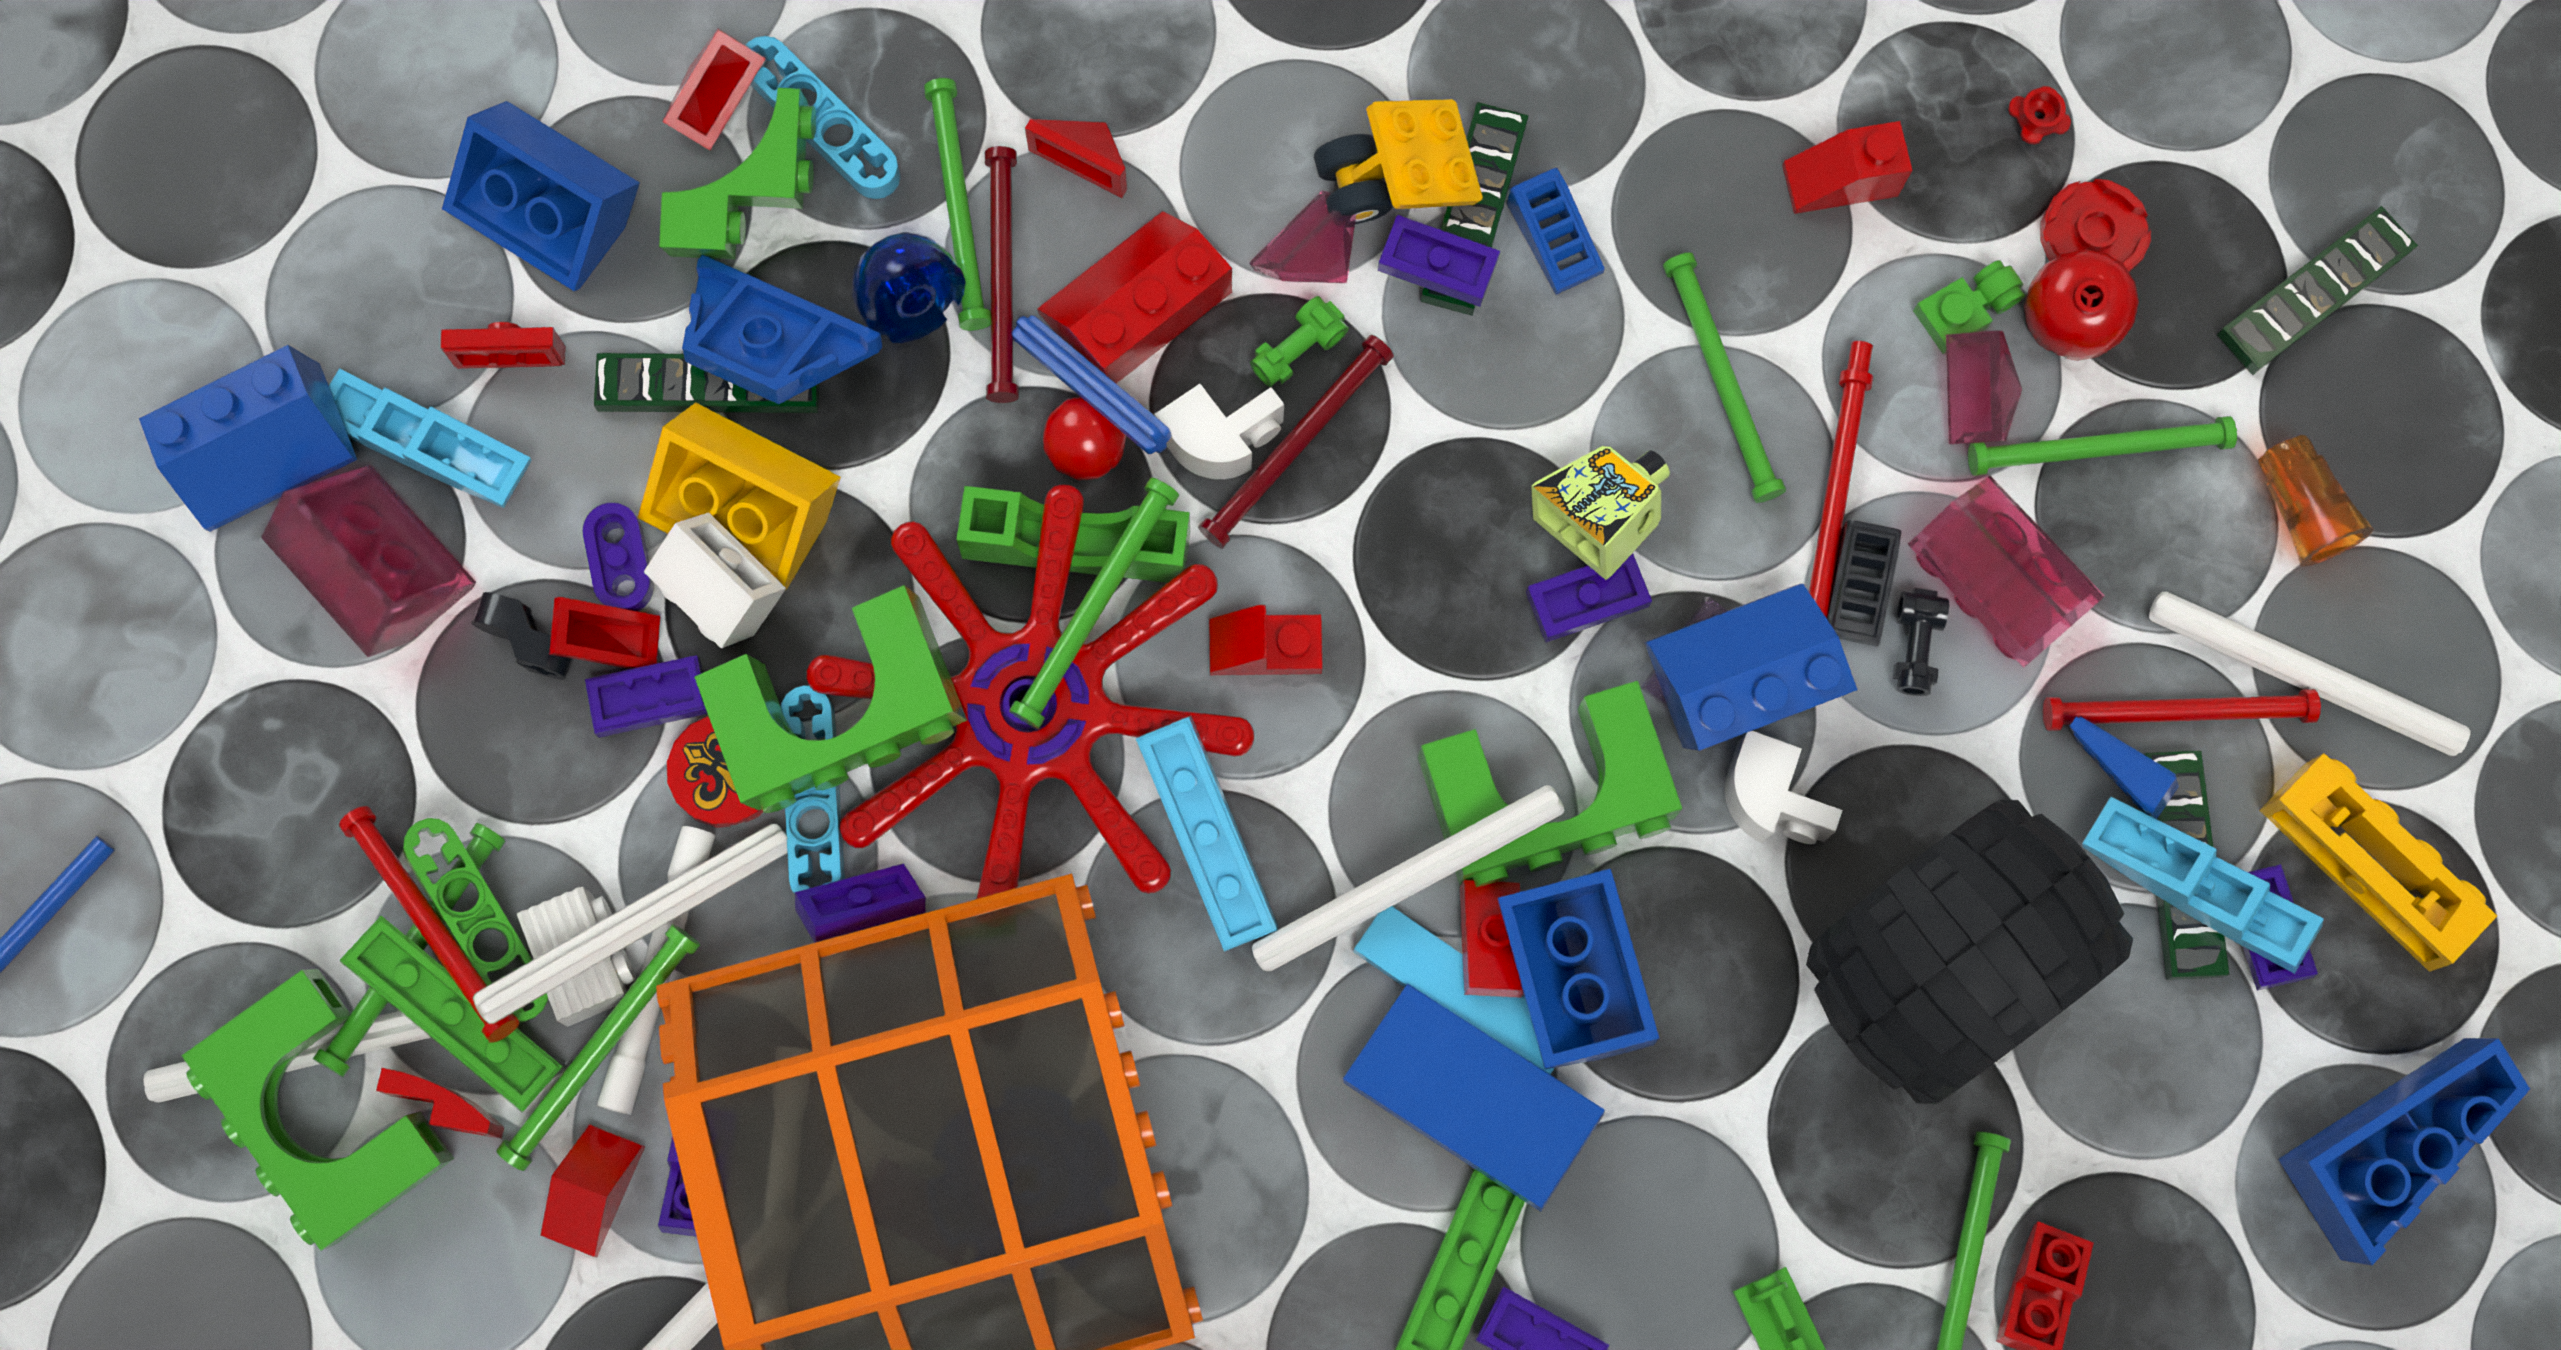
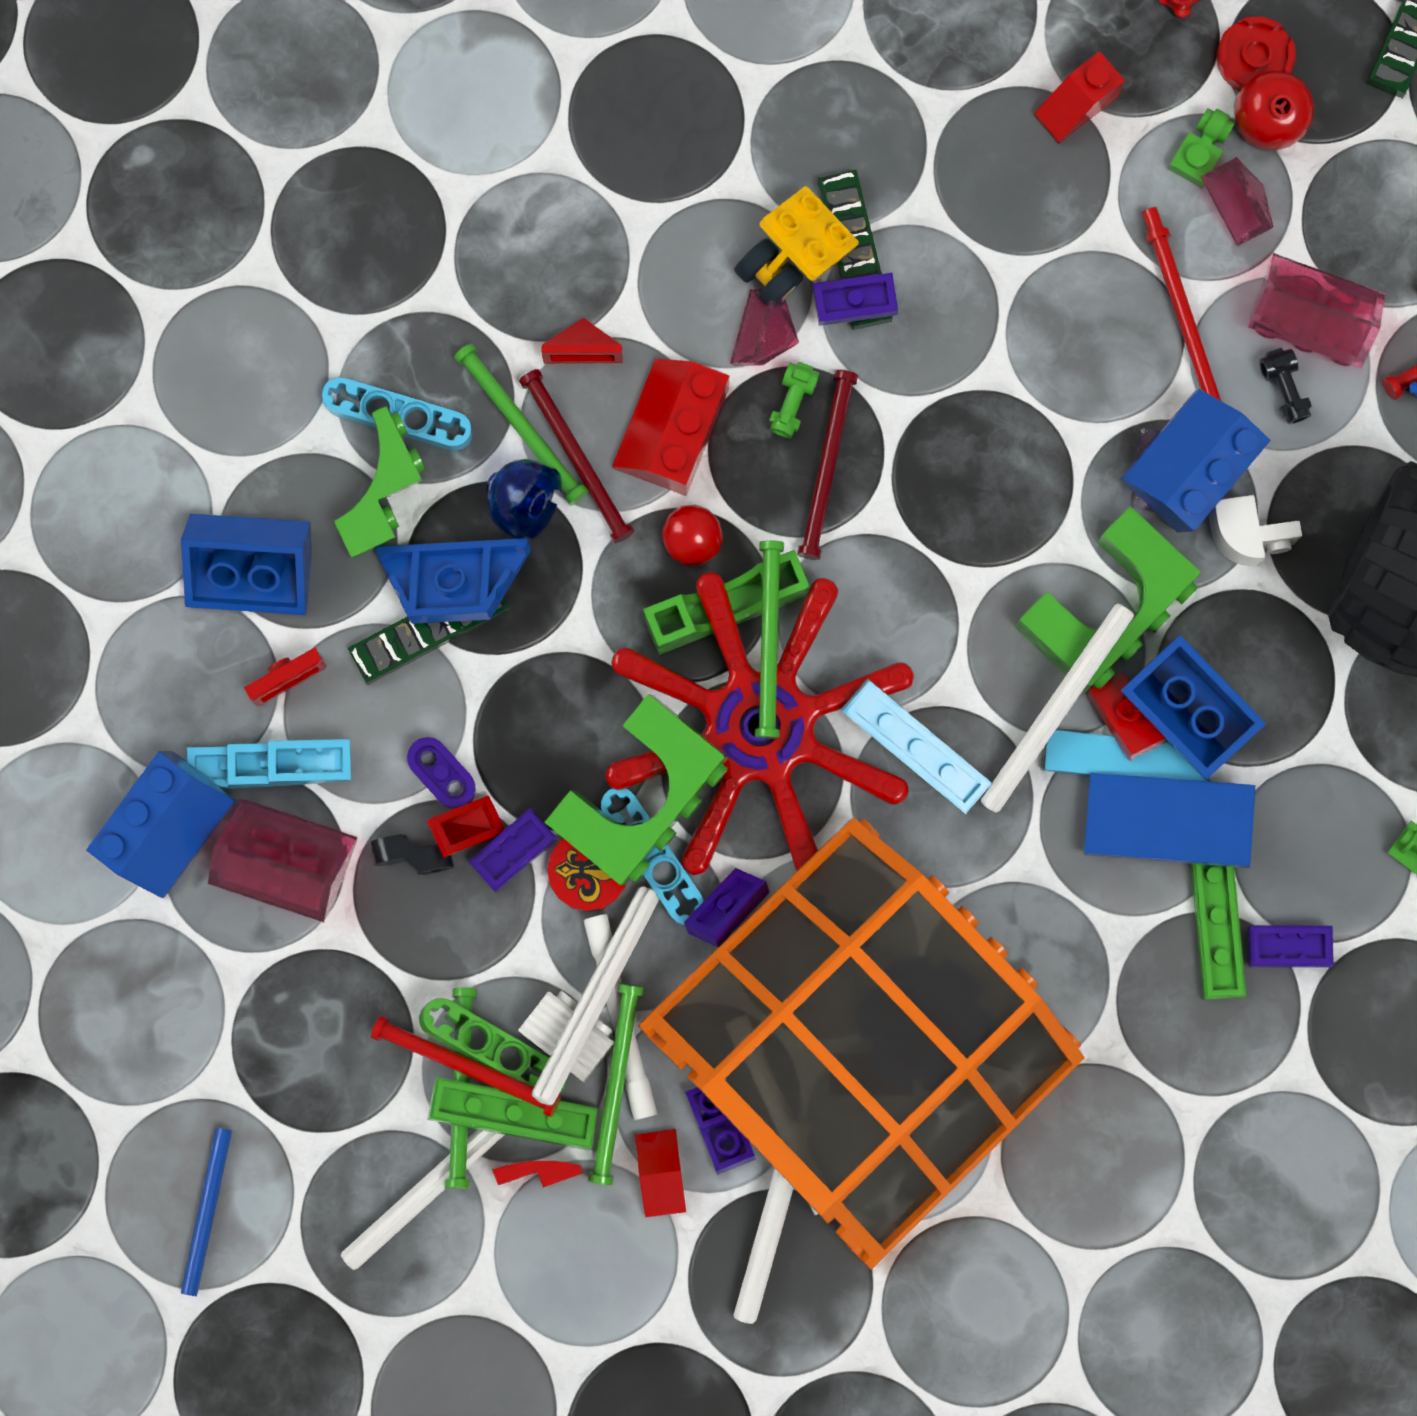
camera: 25 degrees left, 5 degrees up
bright green arch [181,969,454,1251] -> none
yellow slope [638,403,841,590] -> none
white brick [644,513,786,648] -> none
slope [662,28,766,150] -> none
axle [1012,316,1172,454] -> none
white brick [1155,384,1284,479] -> none
red slope [1209,605,1323,676] -> none
blue slope [1507,168,1605,295] -> none
dark purple plate [1526,553,1652,643] -> none
yellowish green torso [1531,446,1670,580] -> none
bright green bar [1663,253,1786,503] -> none
black slope [1827,520,1902,647] -> none
bright green bar [1968,416,2237,476] -> none

